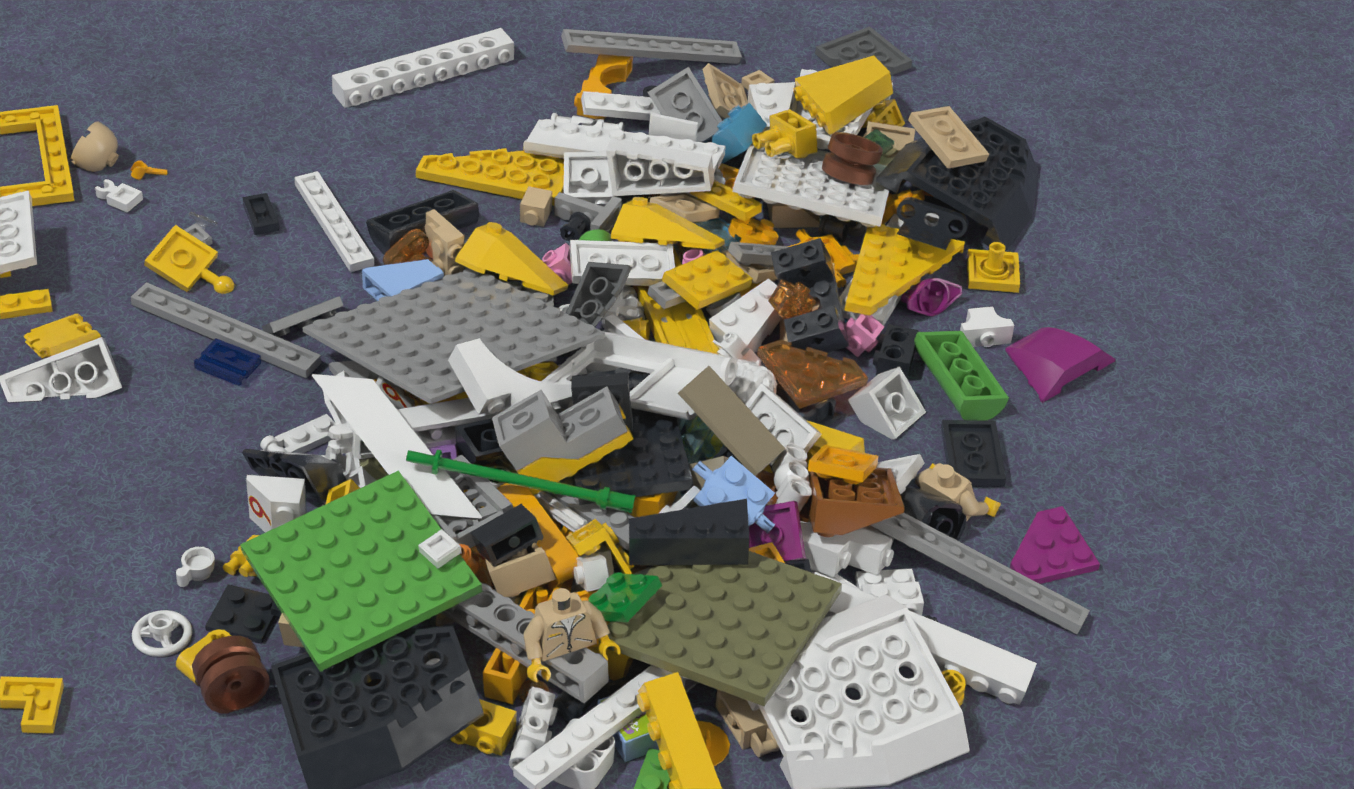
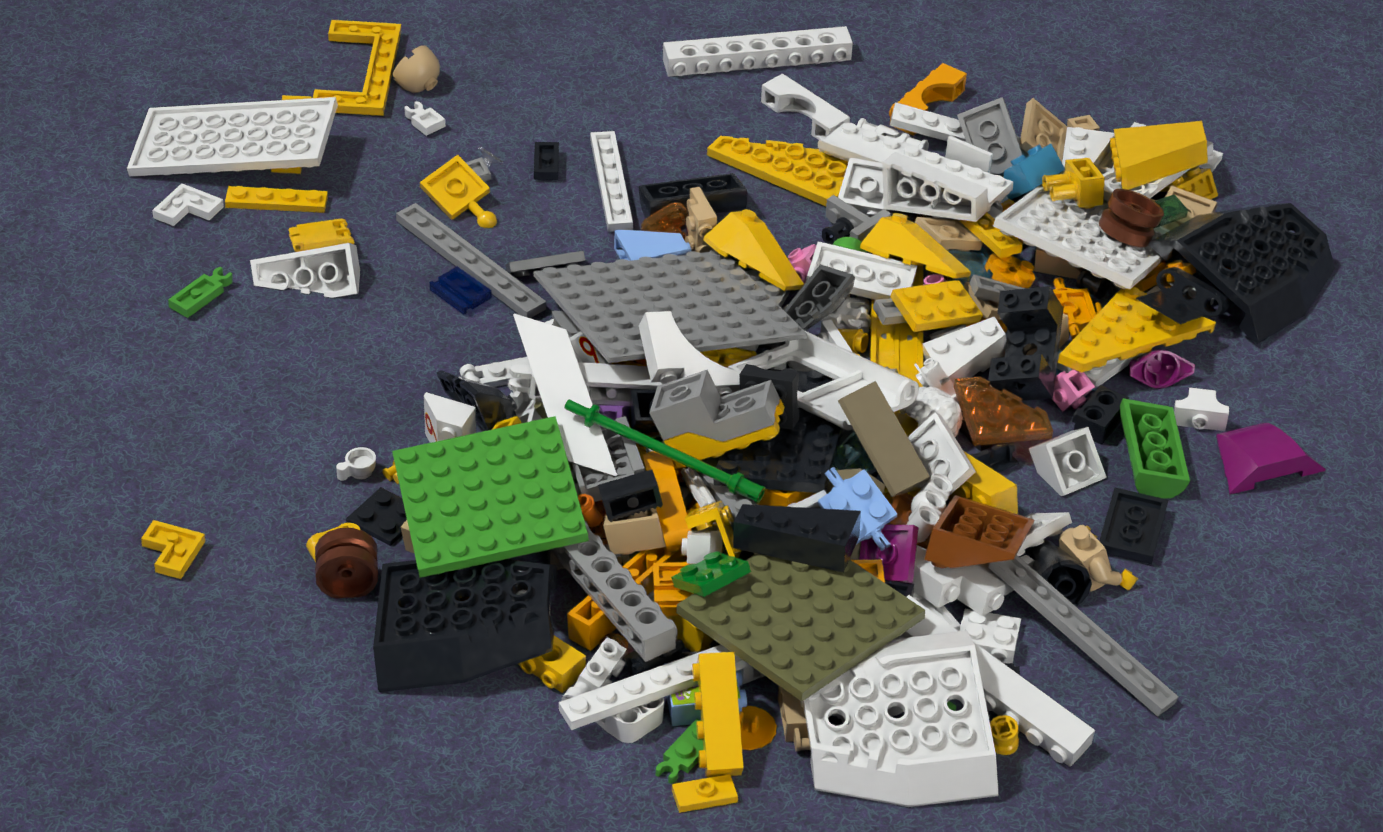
camera: 20 degrees right, 0 degrees up
light orange hand [130,160,167,180] -> none
white piece [132,610,192,657] -> none
white tile [418,529,462,568] -> none
tan brick [520,186,552,227] -> none
tan torso [524,588,621,683] -> none
light grey plate [561,29,742,64] -> none
clear orange brick [768,279,816,320] -> none
light orange plate [808,445,878,484] -> none
dark grey plate [815,26,912,75] -> none
tan plate [908,106,989,168] -> none
yellow plate [967,242,1020,293] -> none
magenta plate [1010,506,1100,584] -> none
none -> white arch [761,74,850,140]

